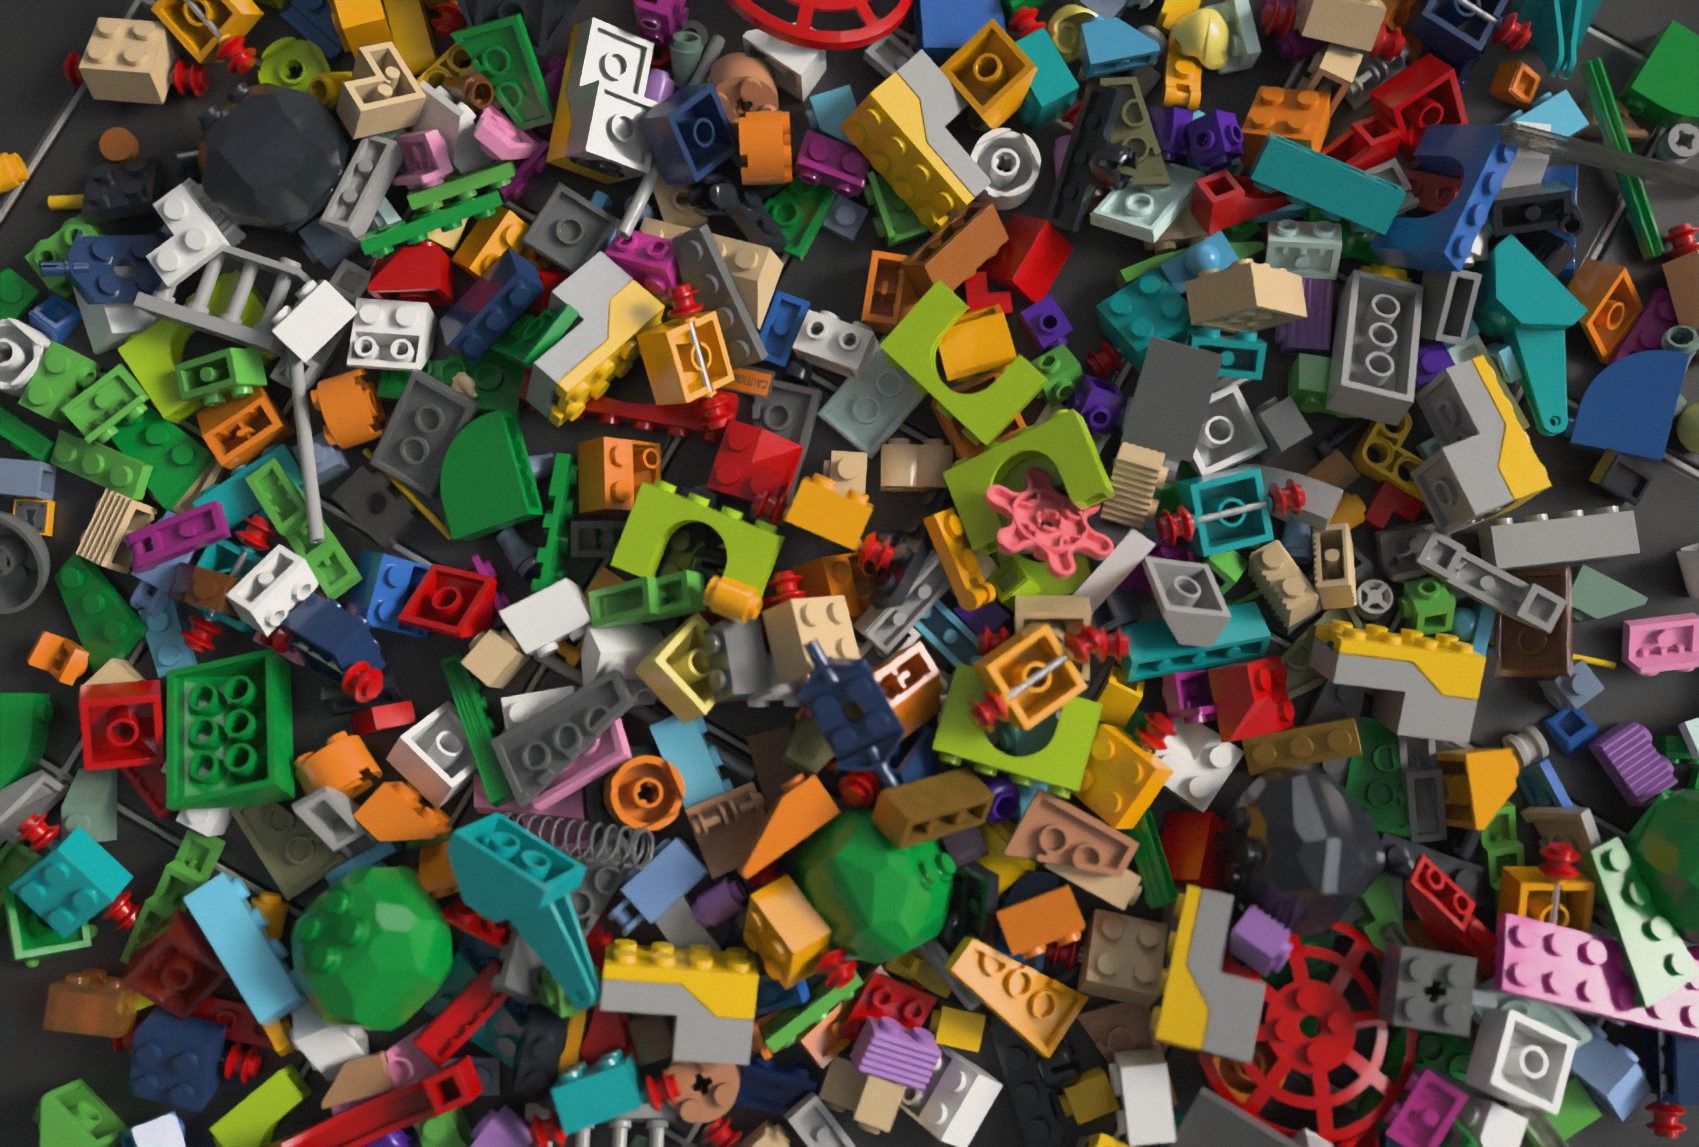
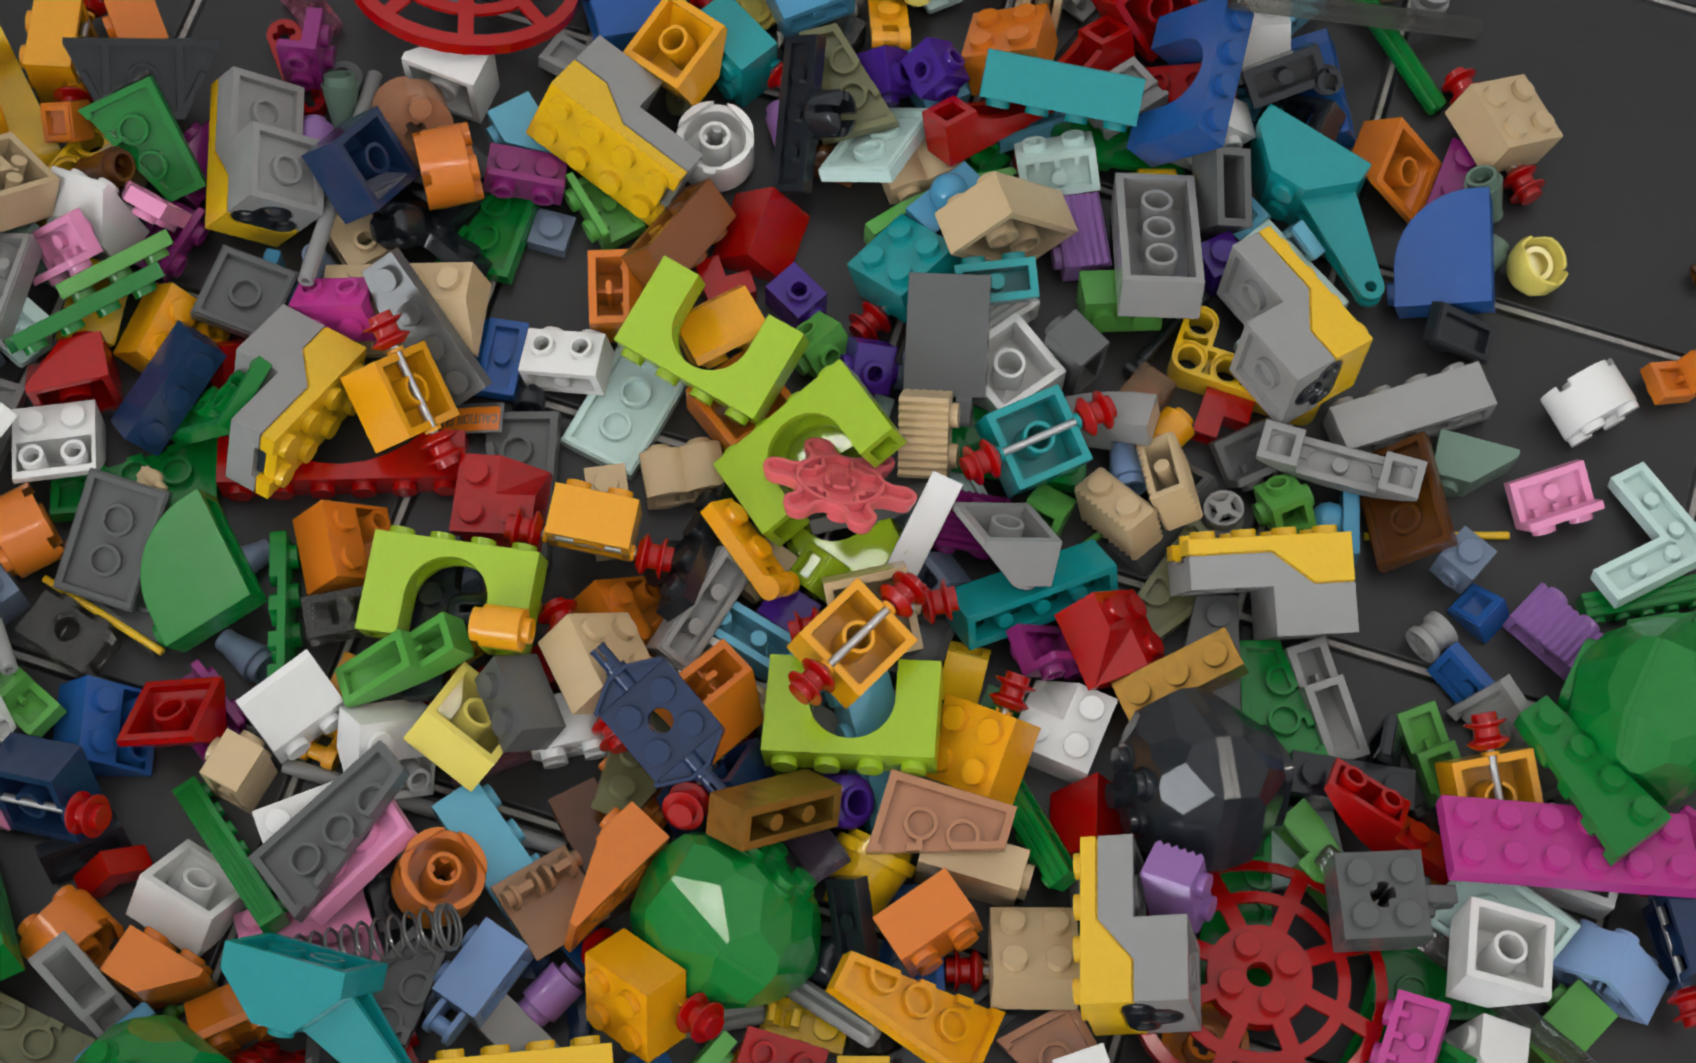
camera: 15 degrees left, 15 degrees down
light orange slope [1436,748,1519,830] -> none
none -> orange slope [40,100,94,143]

